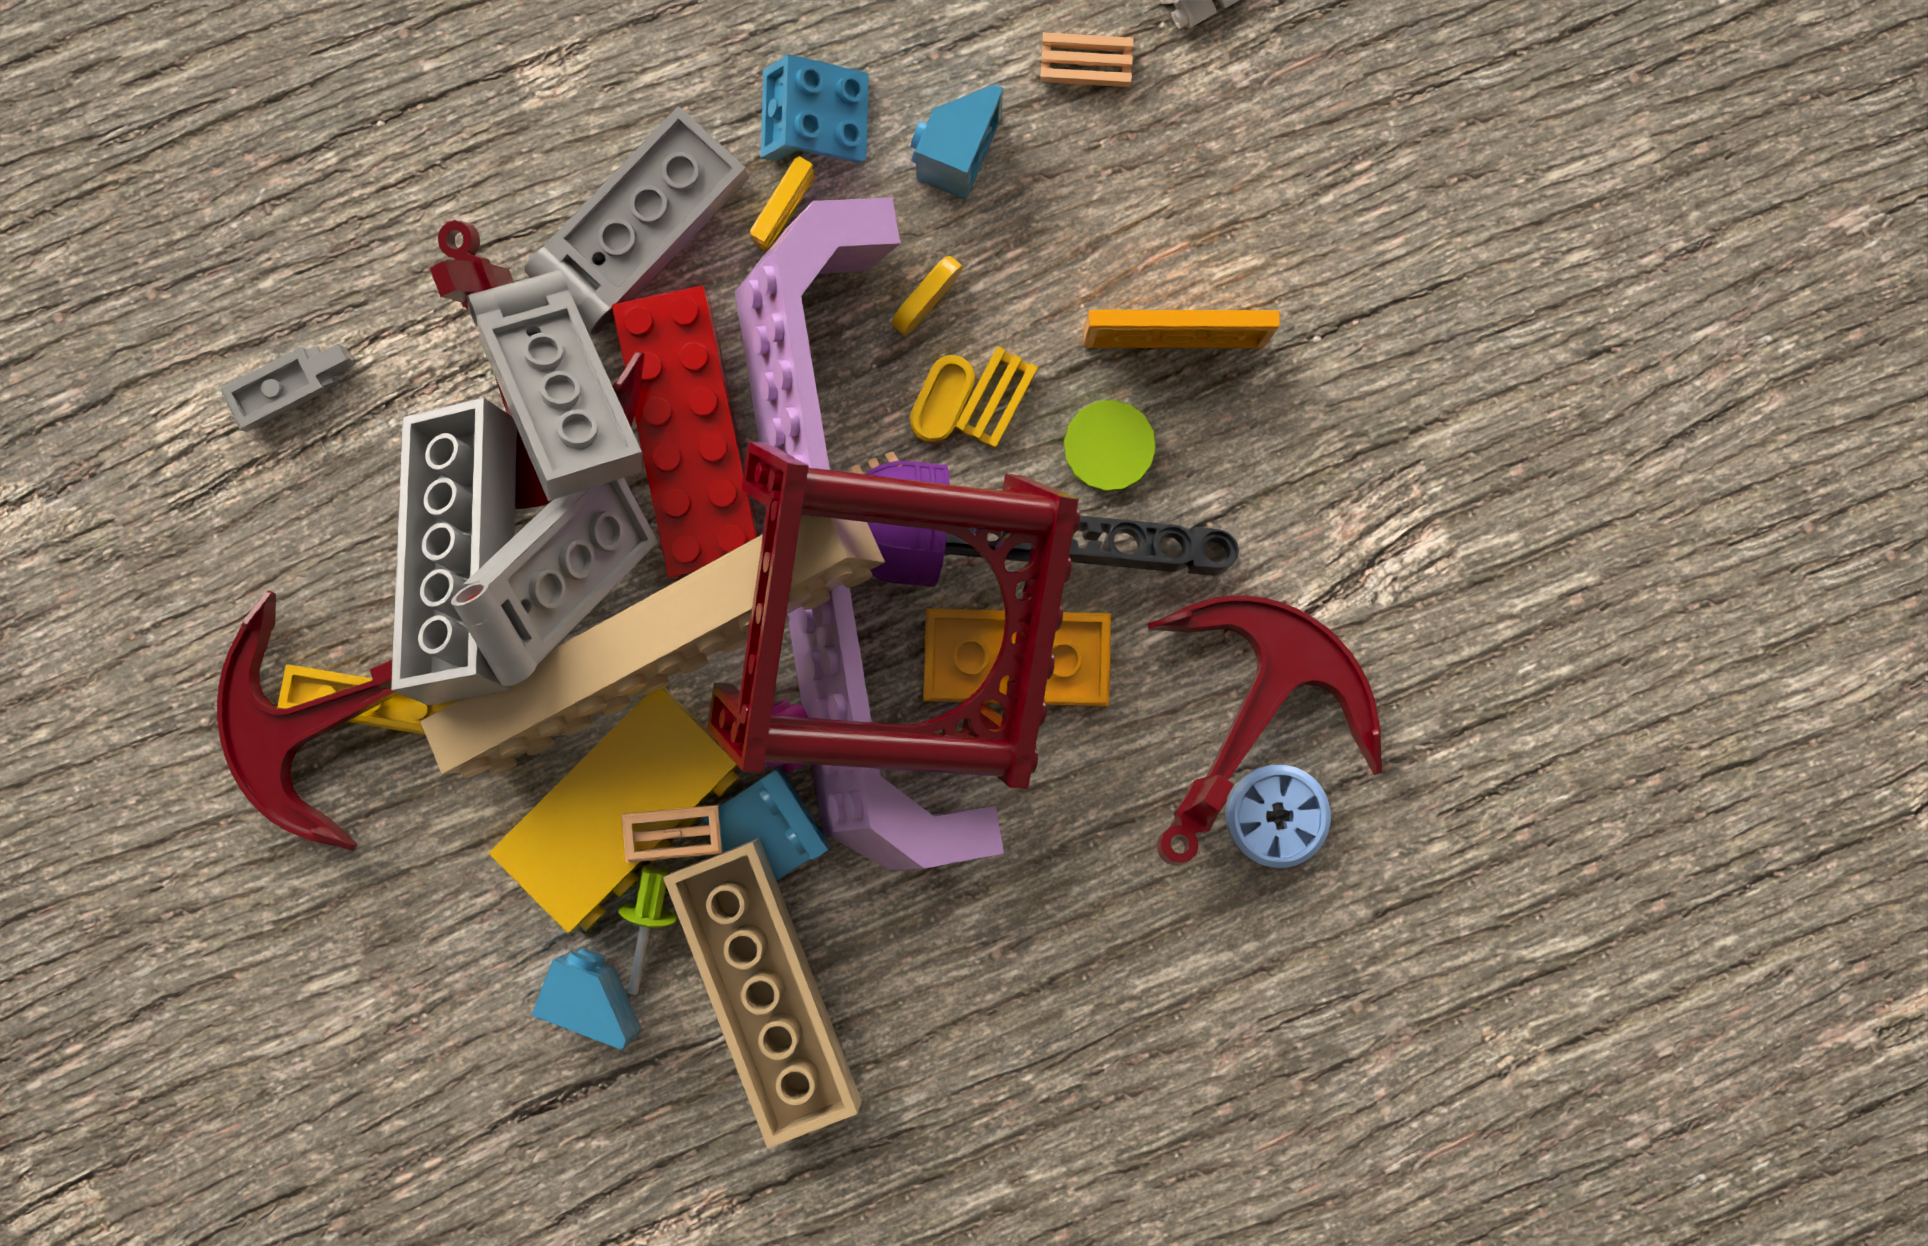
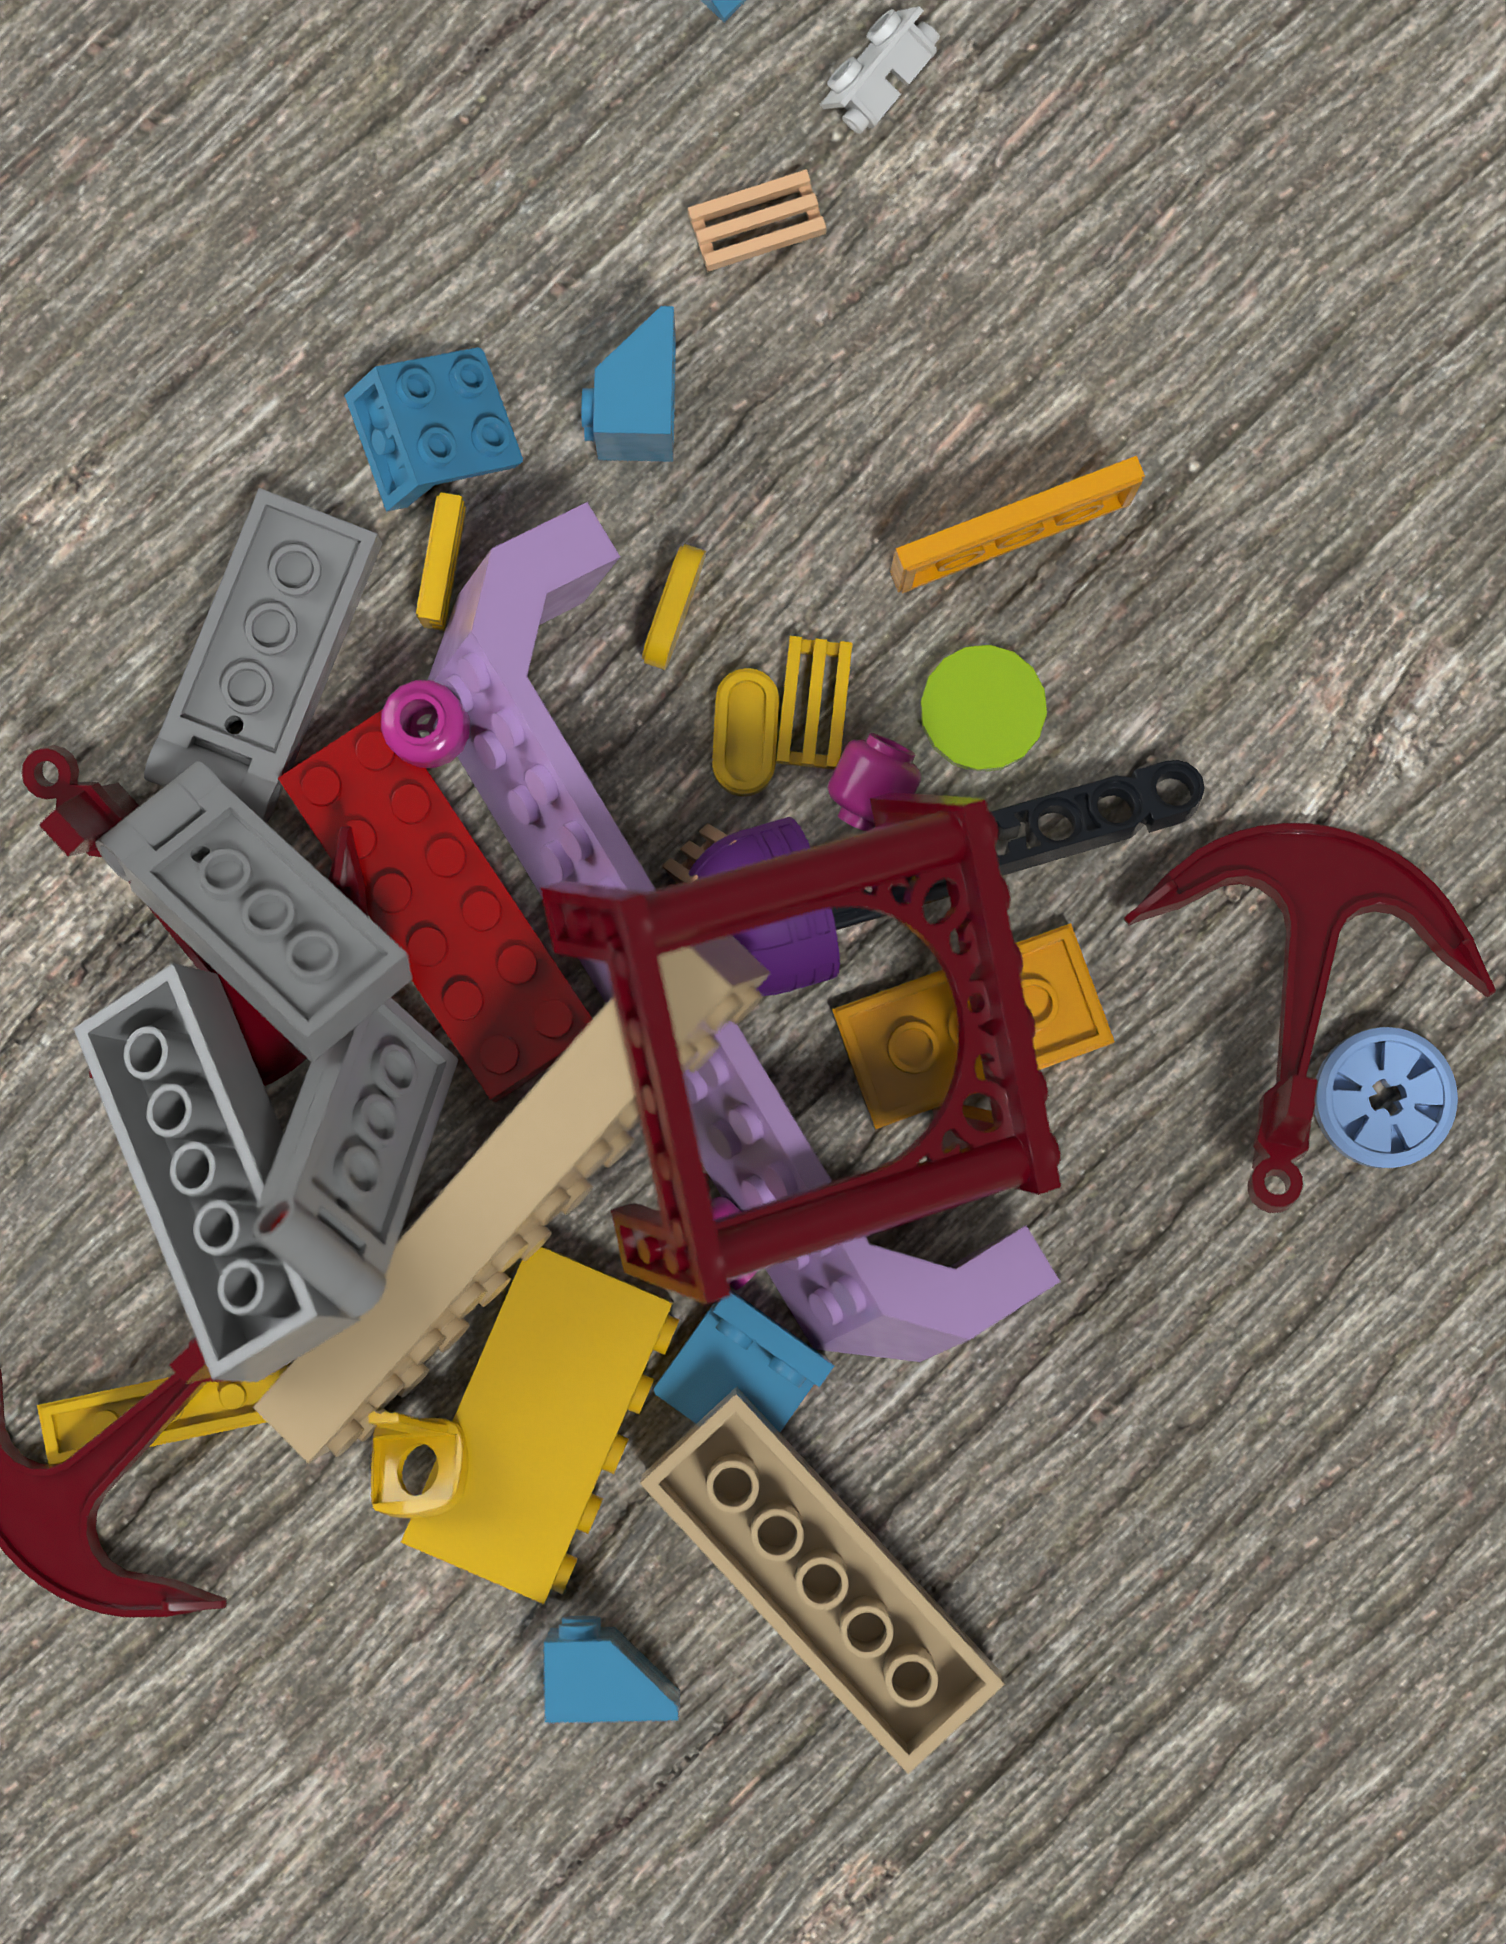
camera: 20 degrees left, 0 degrees up
lime piece [618,865,677,995] -> none
light nougat tile [622,805,723,863] -> none
none -> yellow piece [368,1411,468,1518]
none -> dark pink head [381,680,470,768]
none -> dark pink head [827,733,921,832]

